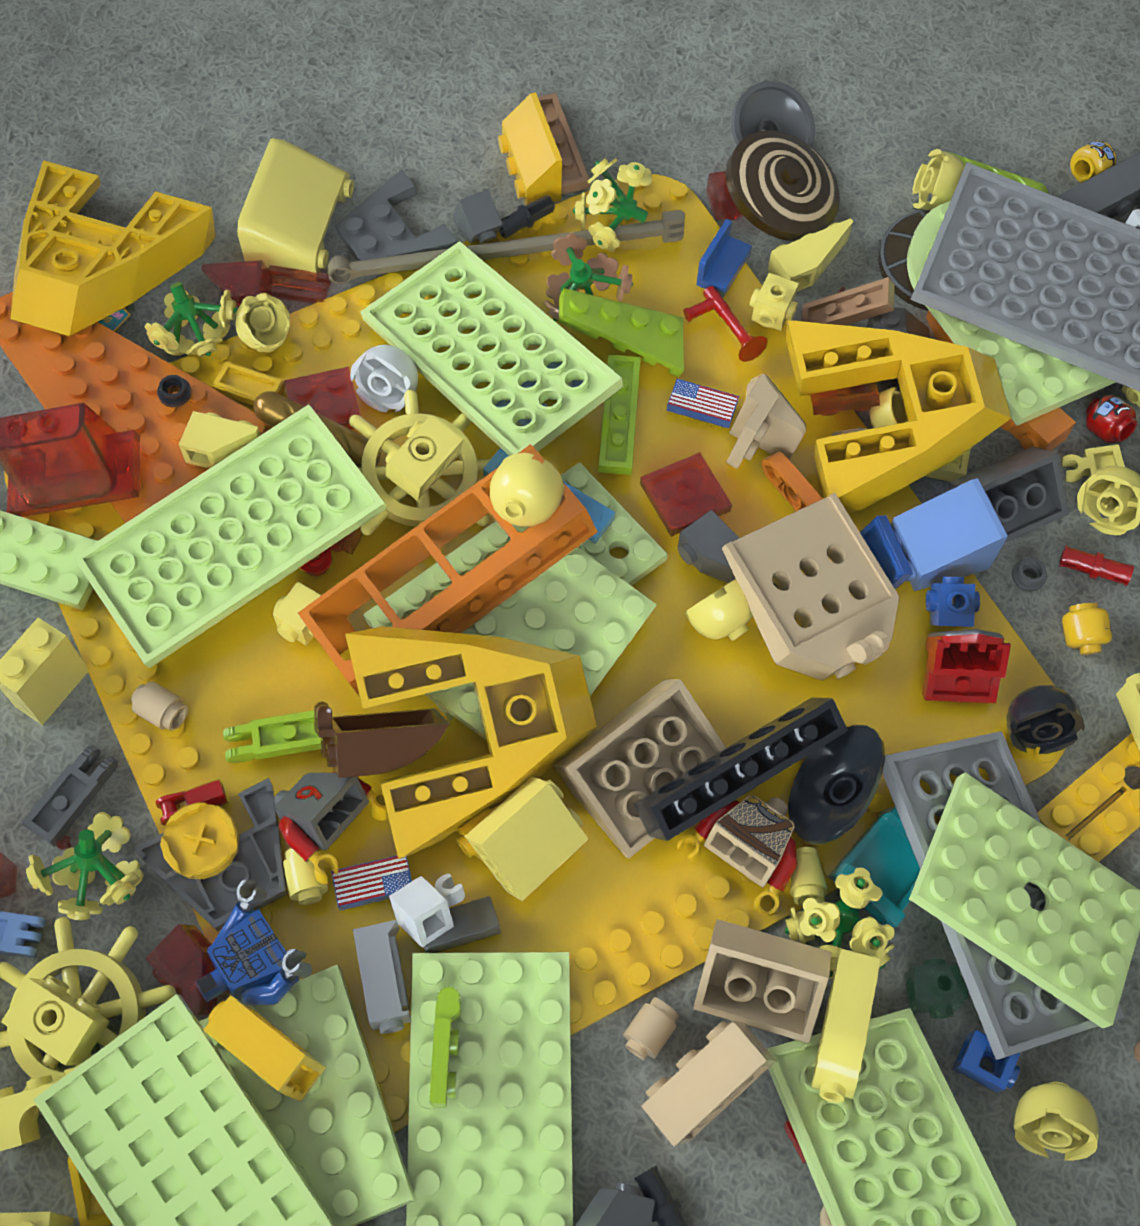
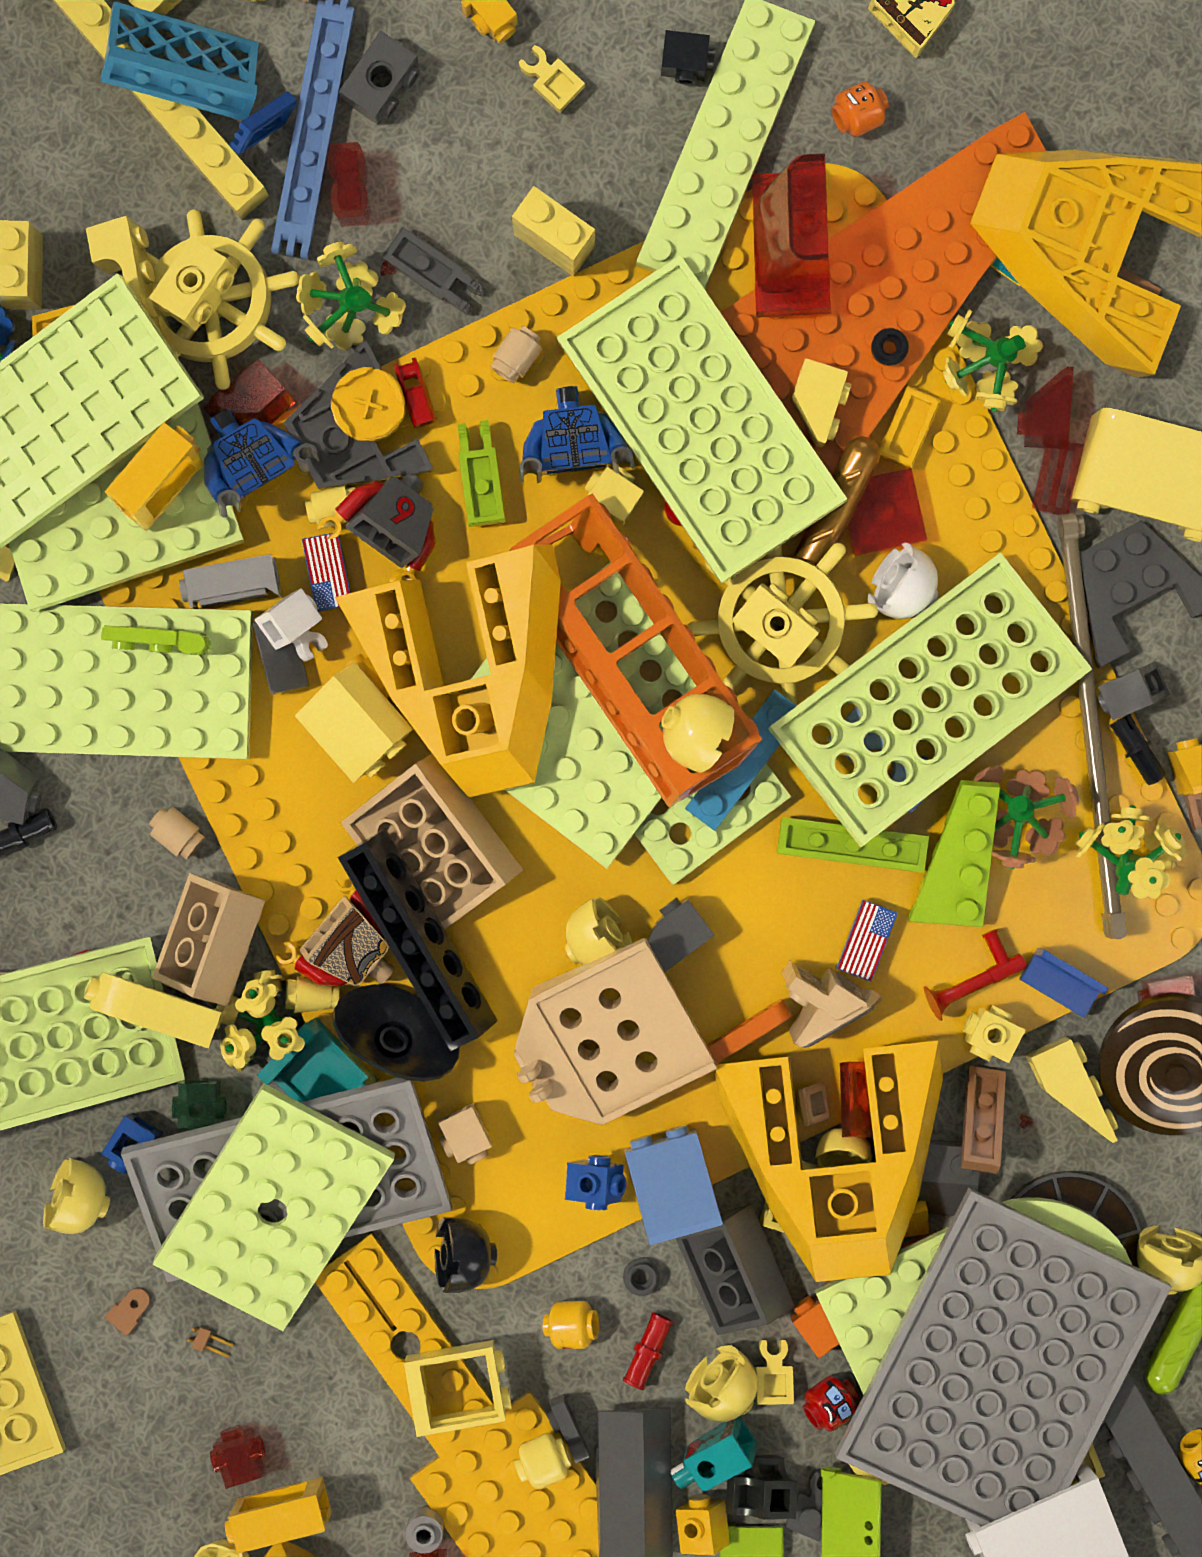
camera: 90 degrees right, 25 degrees up
light yellow hair [235,293,291,353] -> none
reddish brown piece [314,701,450,778] -> none
clear red plate [640,452,732,537] -> none
tan brick [641,1021,777,1147] -> none
blue tile [860,515,913,589] -> none
red piece [922,629,1011,703] -> none
none -> tan brick [438,1103,493,1165]
none -> torso [519,386,635,483]

